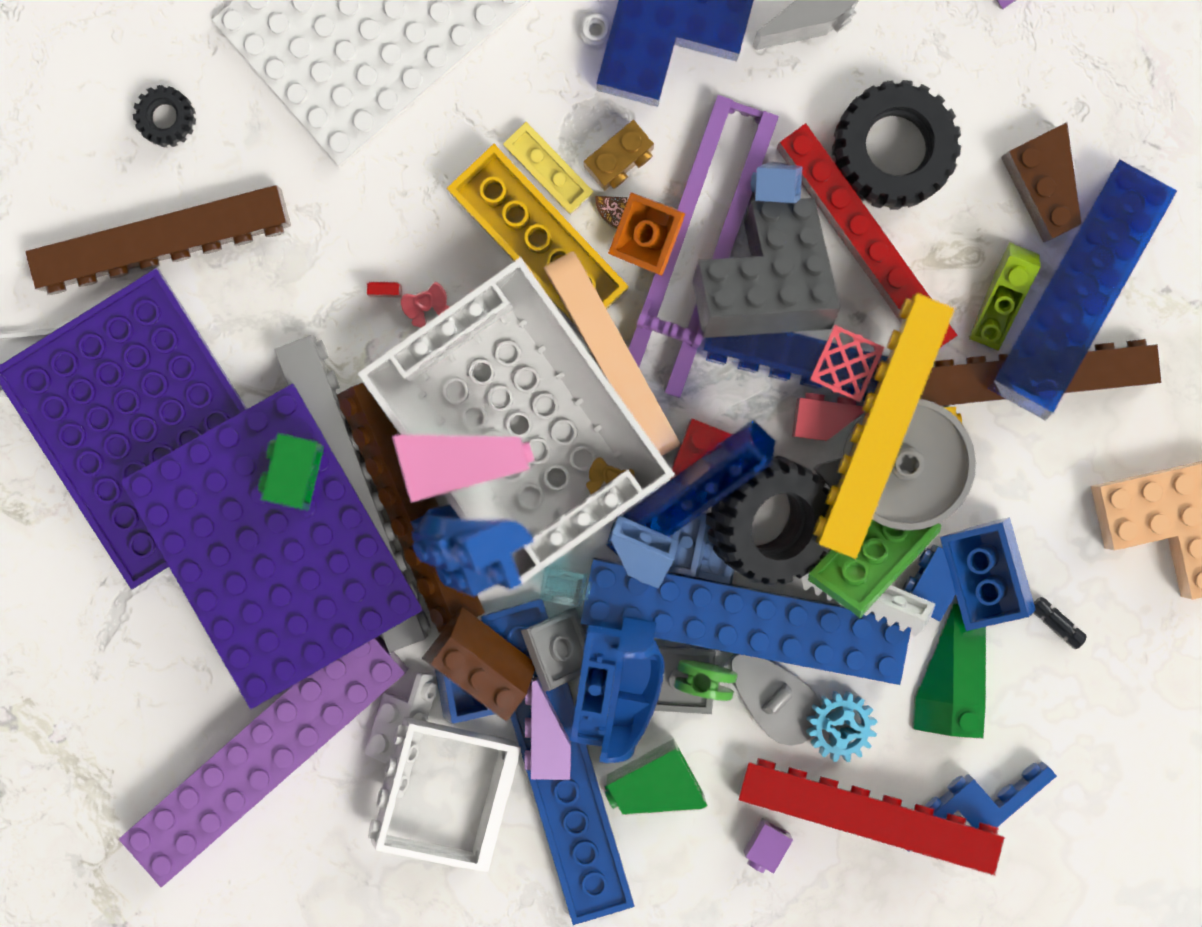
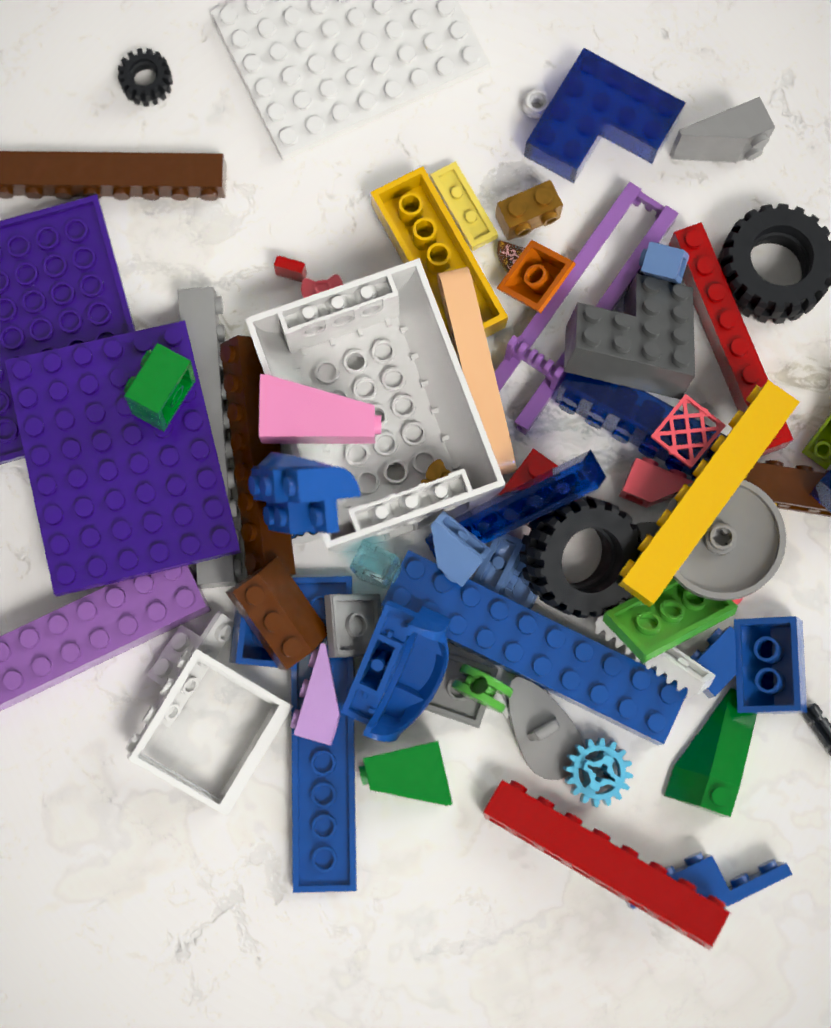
camera: 10 degrees right, 10 degrees down
medium lavender brick [744,818,793,874] -> none

